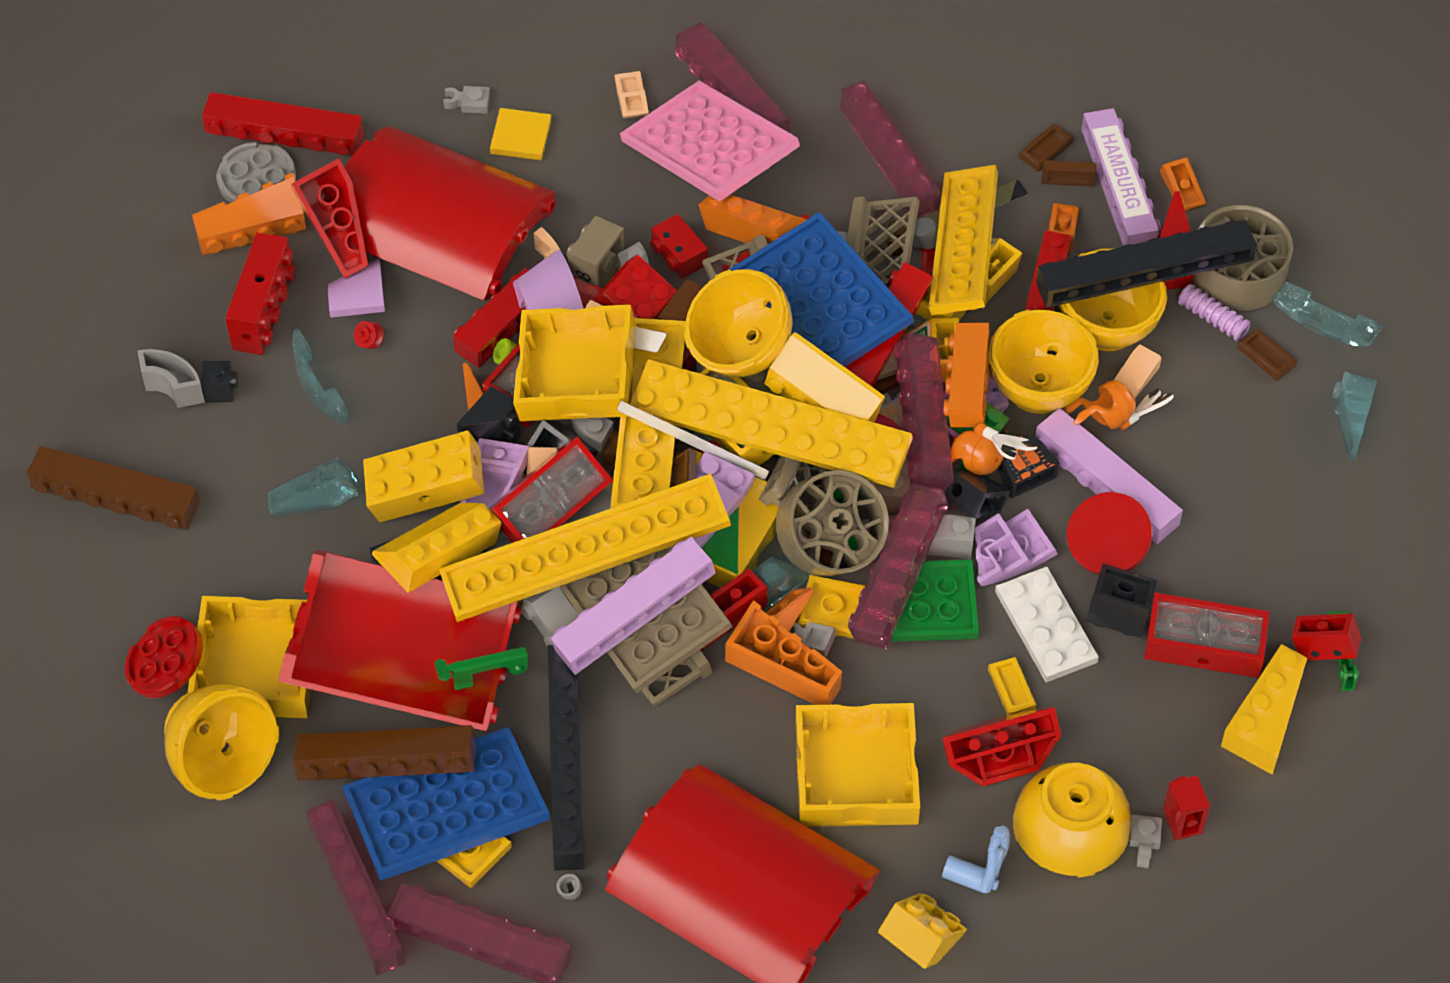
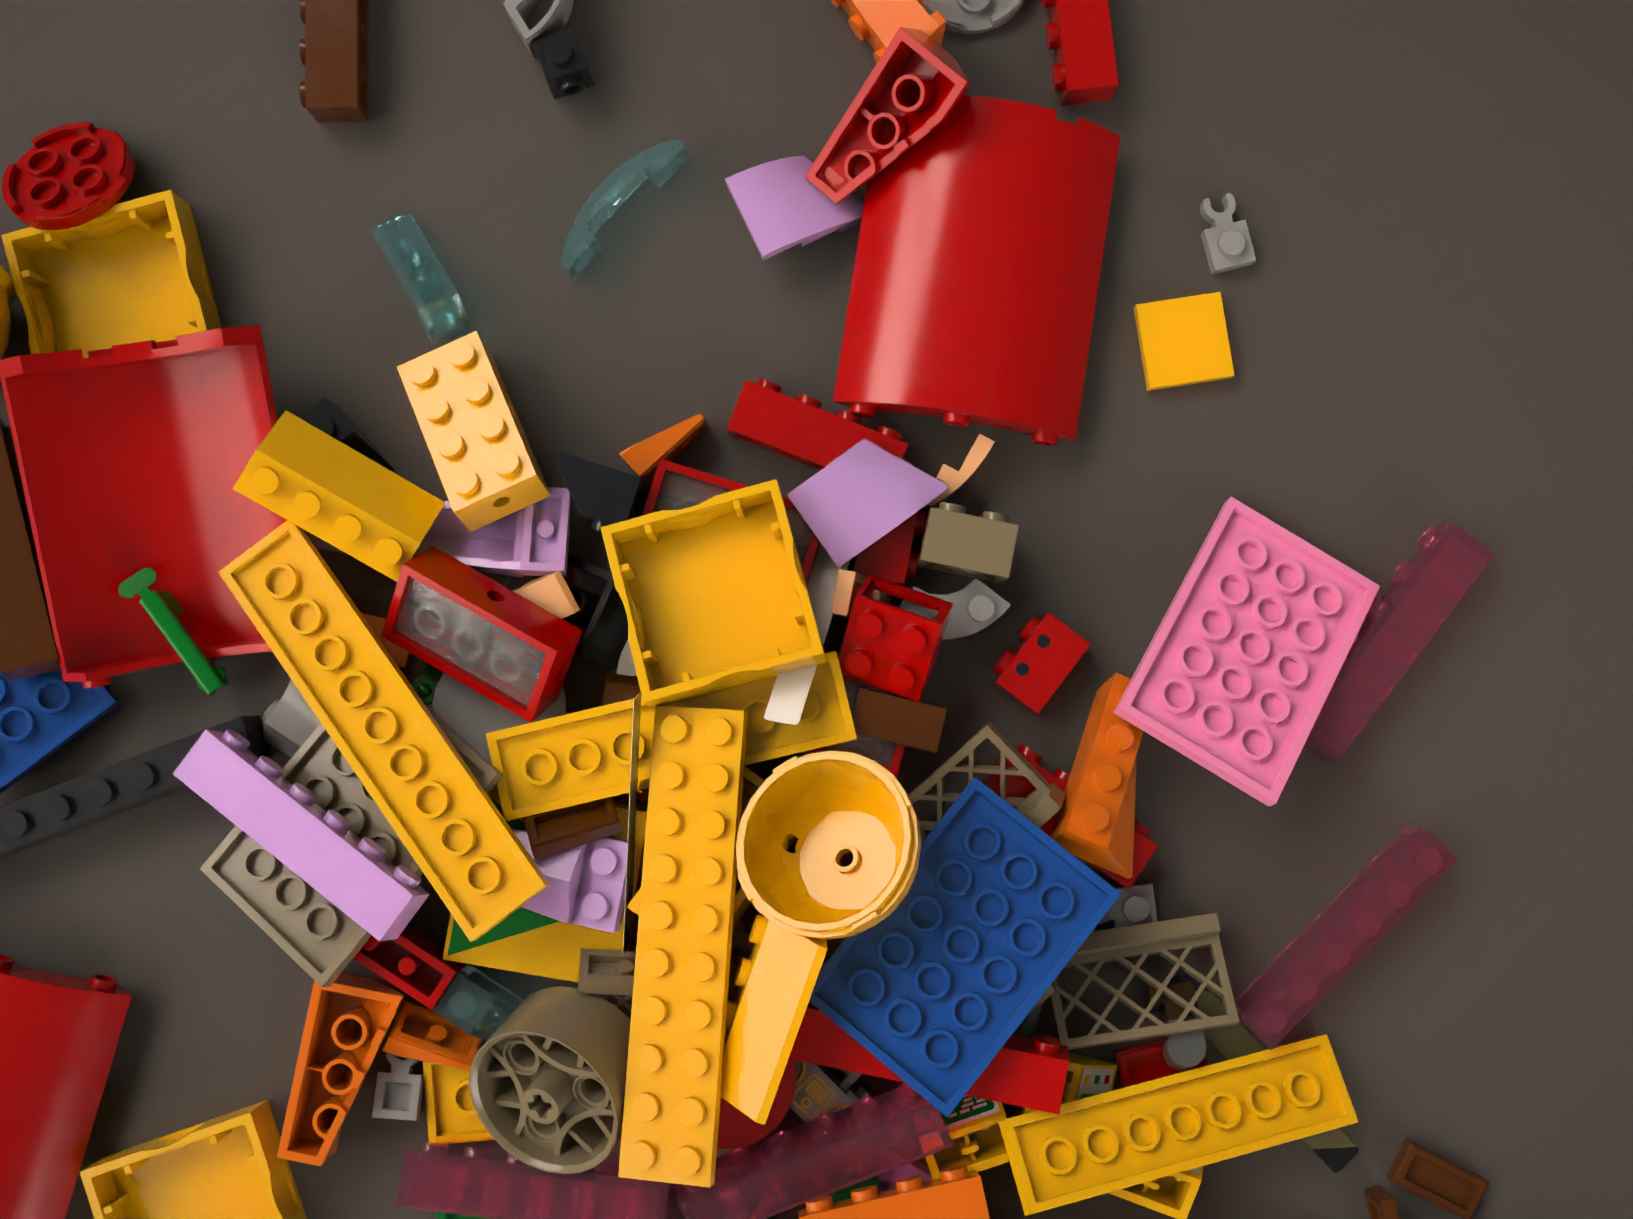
camera: 70 degrees right, 30 degrees up
red brick [225,232,296,355] -> none
red wheel [354,321,384,349] -> none
lime tile [493,338,517,364] -> none
light nougat slope [614,71,649,119] -> none

